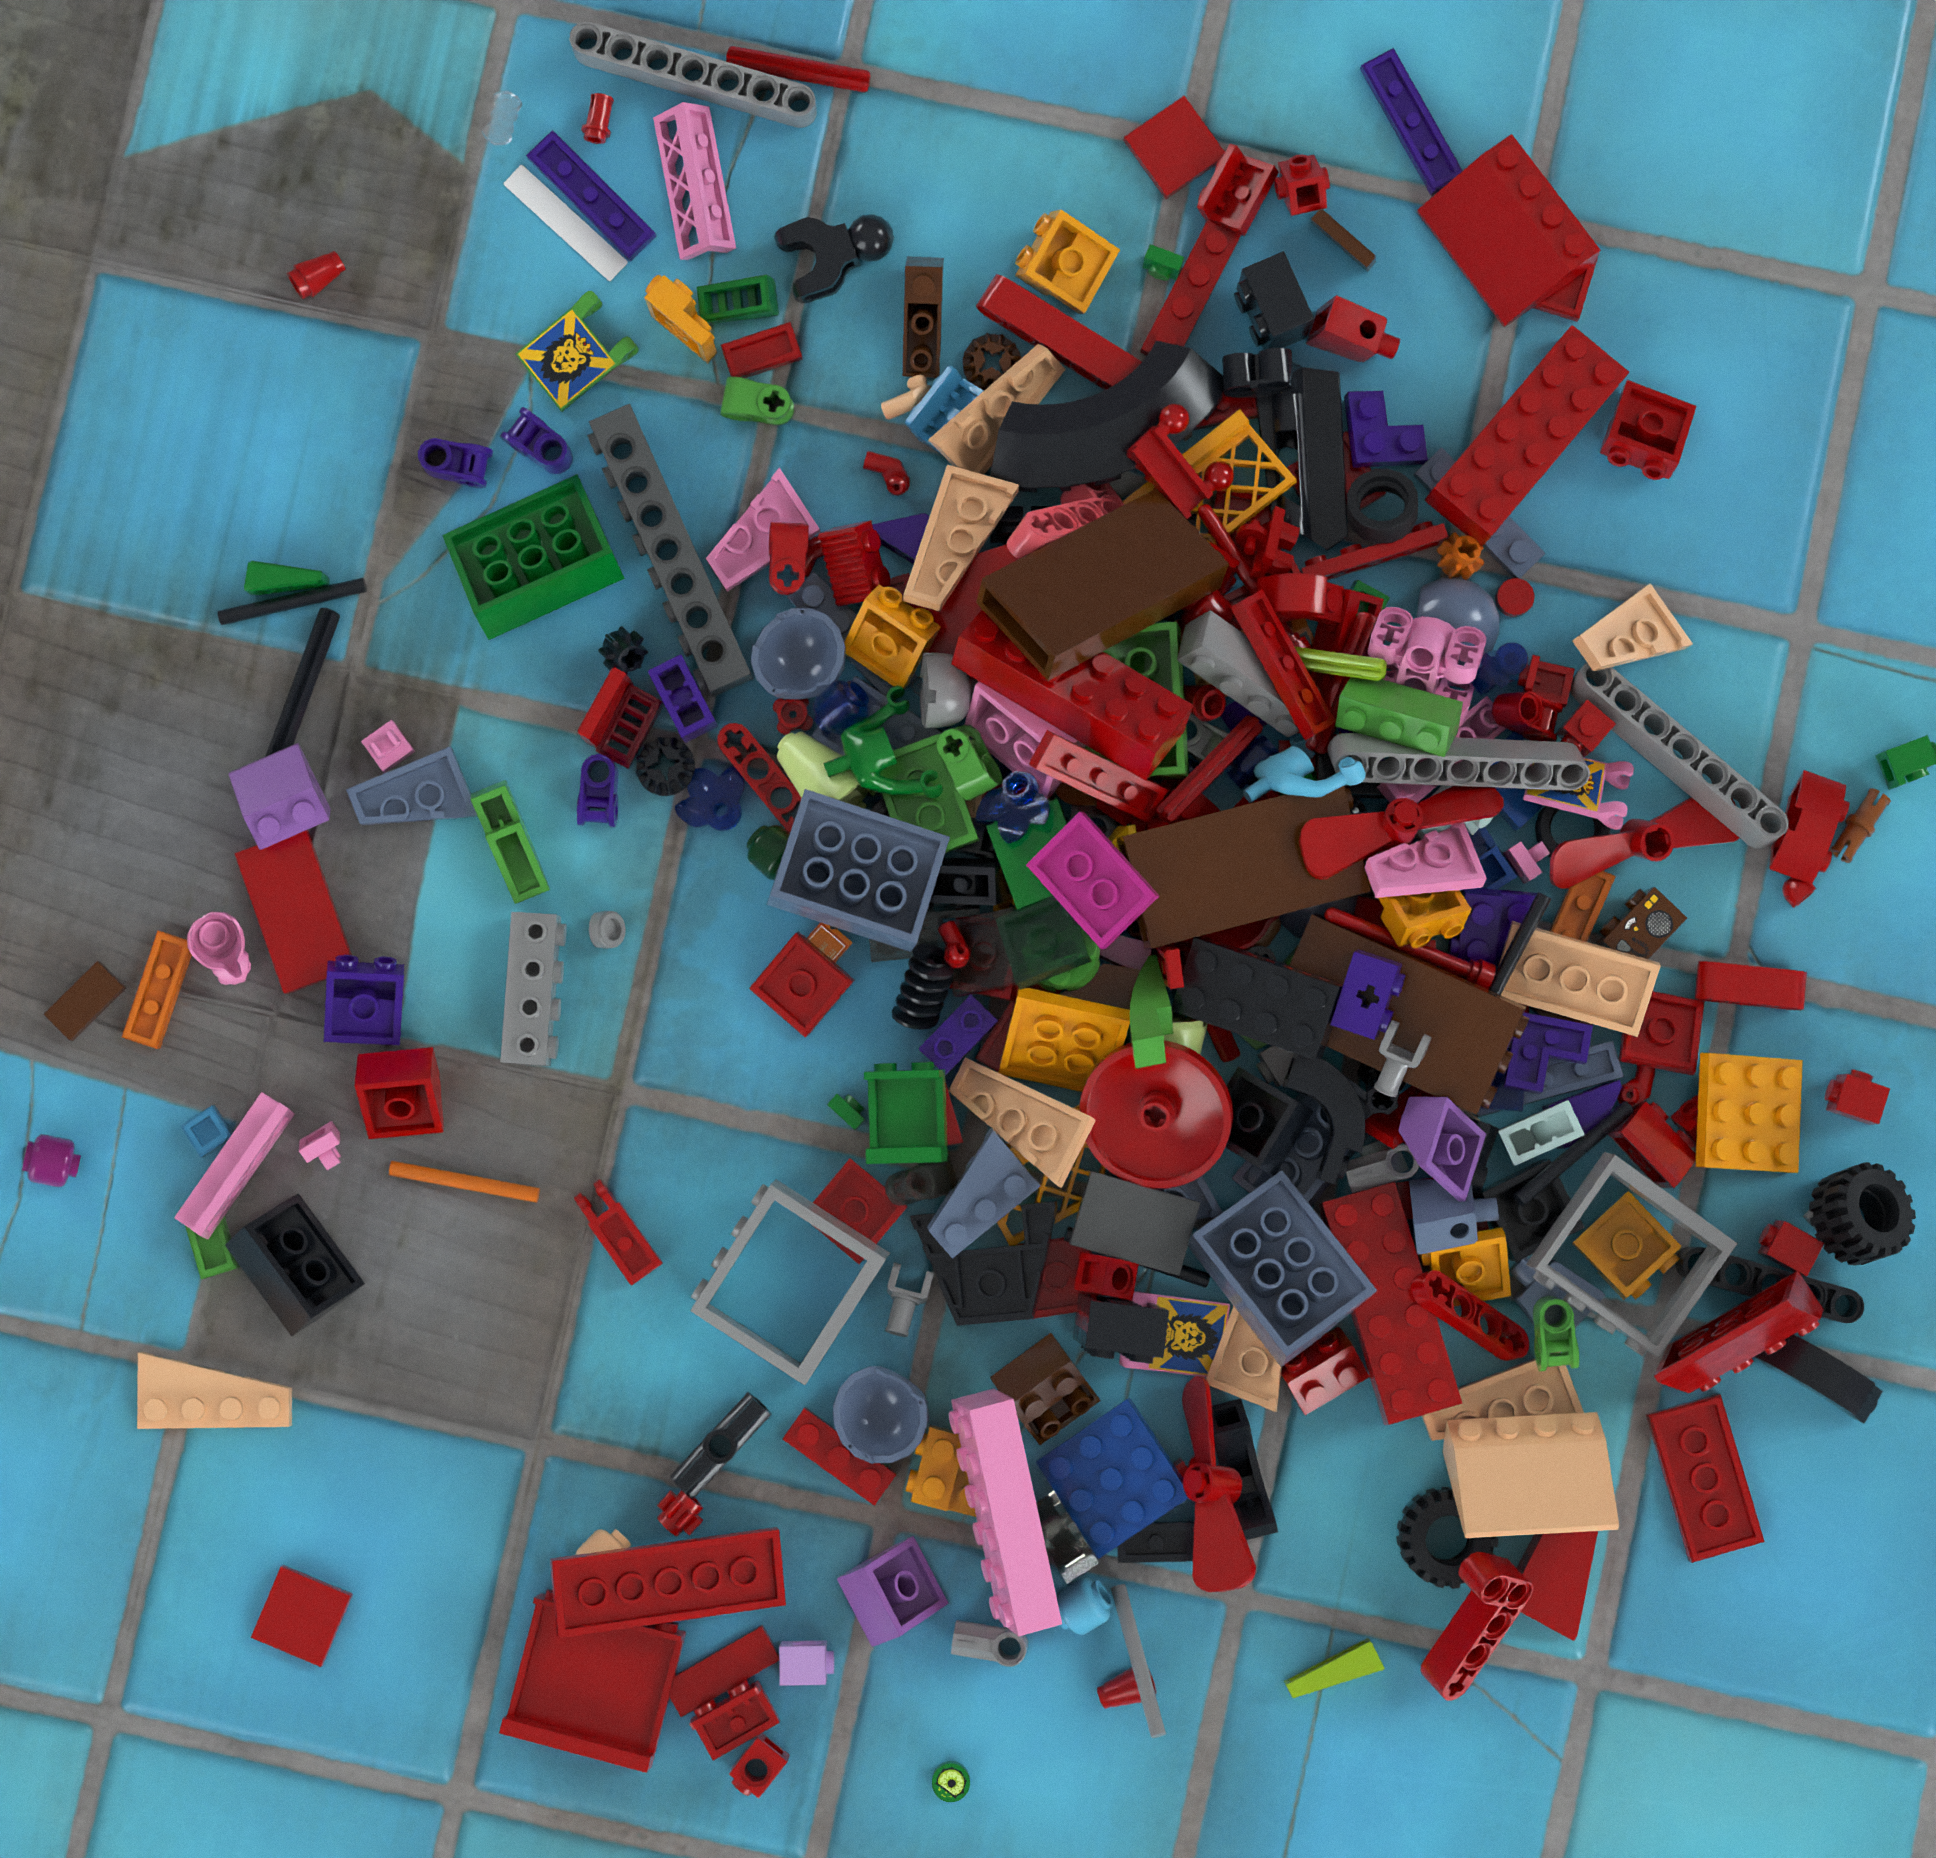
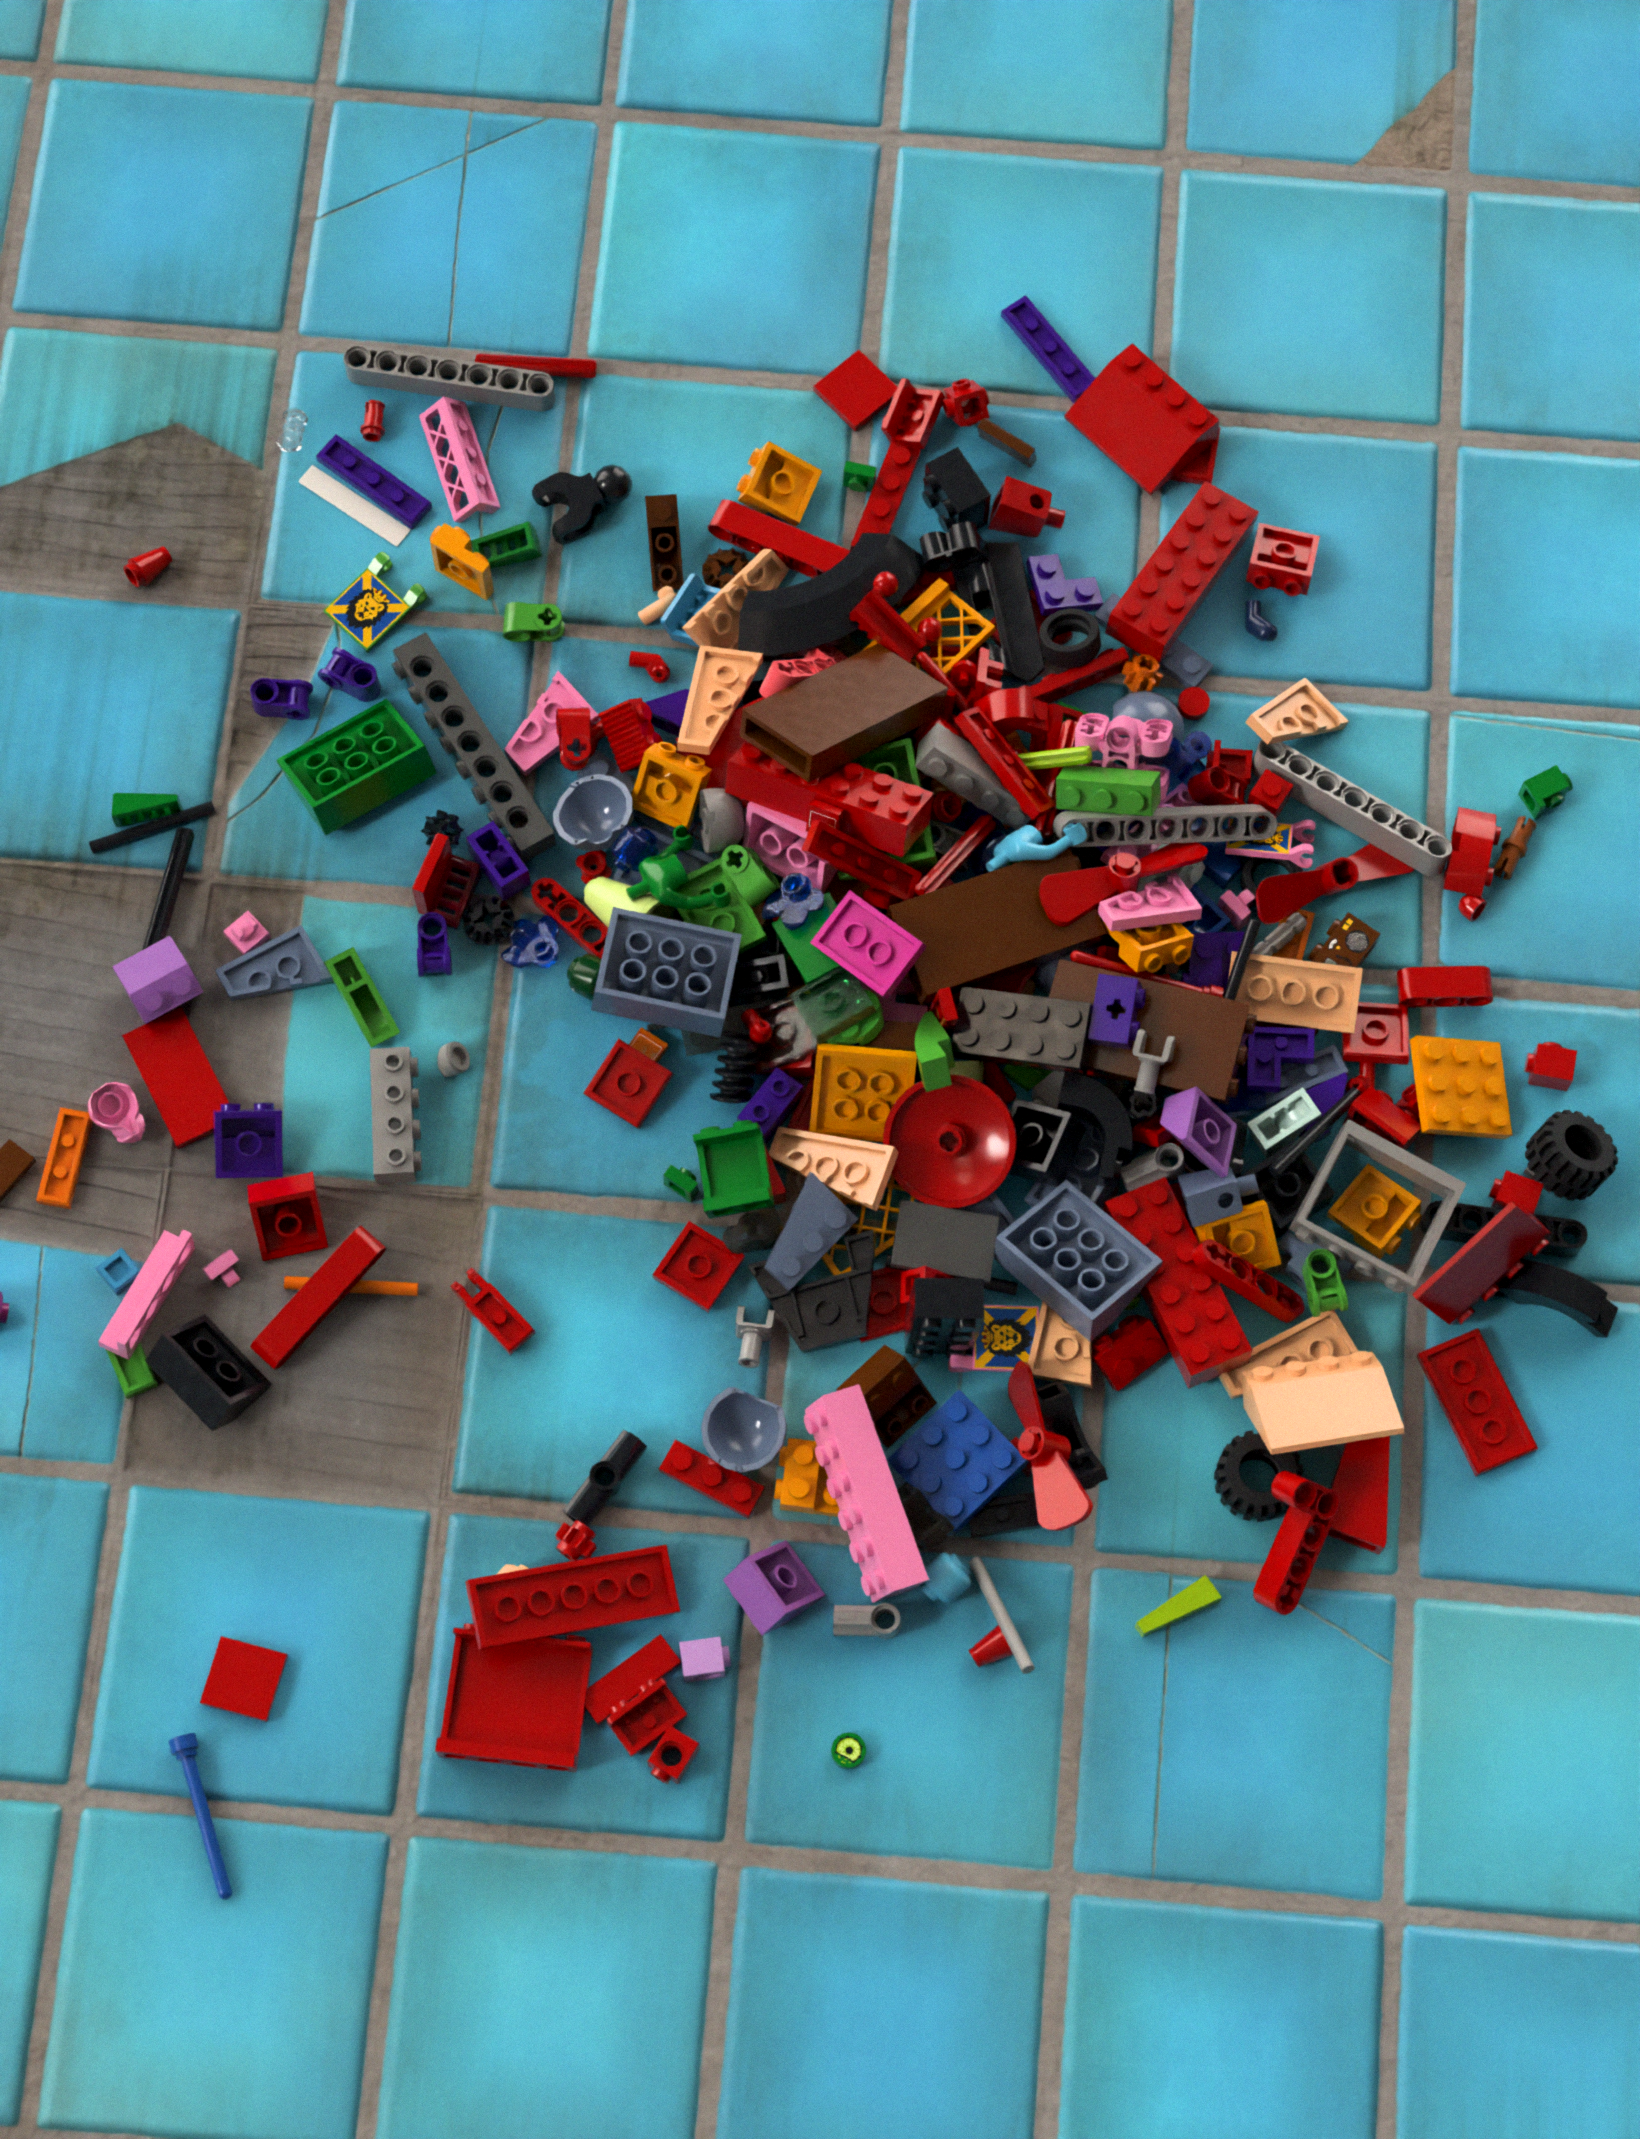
camera: 10 degrees left, 15 degrees down
light nougat wing [137,1352,292,1429] -> none
light grey window [690,1179,890,1385] -> none
red tile [721,322,803,378] -> none
none -> blue piece [168,1733,232,1899]
none -> red beam [250,1226,386,1370]
none -> red tile [806,799,844,832]
none -> dark blue arm [1245,600,1278,642]
none -> light grey axle [1252,912,1307,956]

